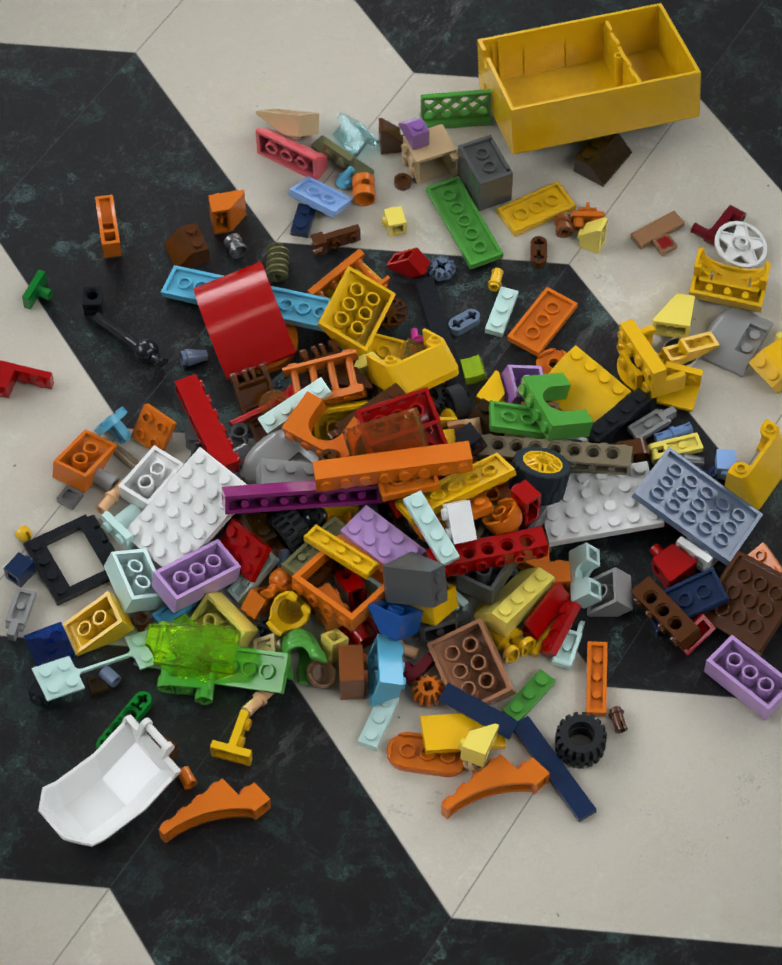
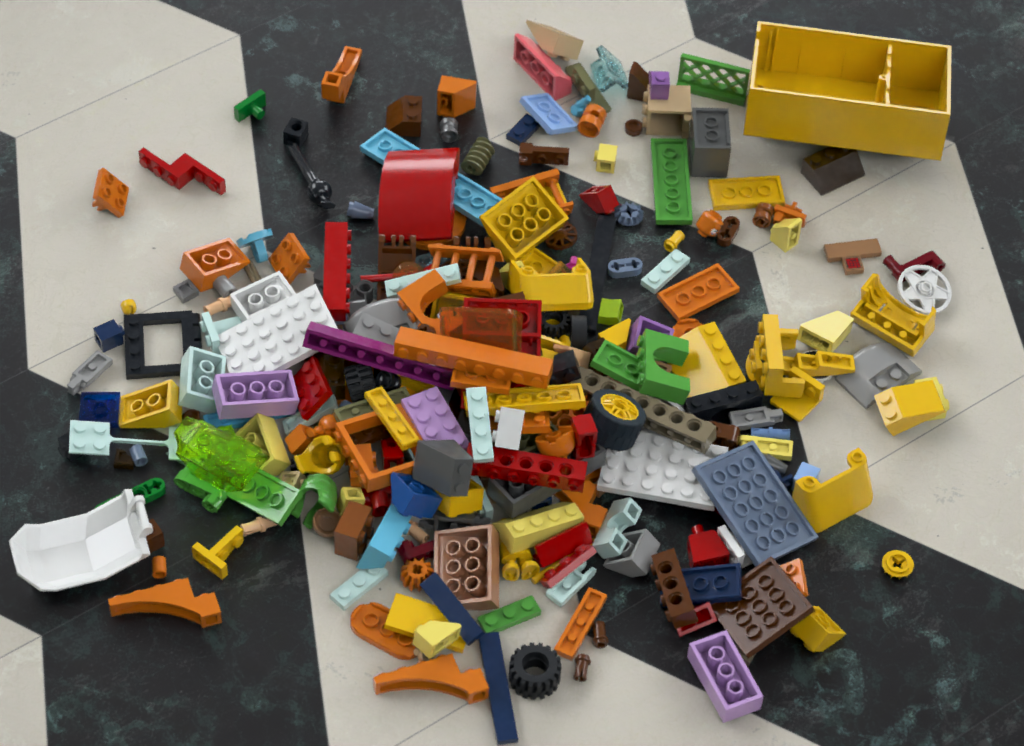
camera: 20 degrees right, 5 degrees down
none -> reddish brown pin [592,621,609,649]
none -> orange head [696,210,723,238]

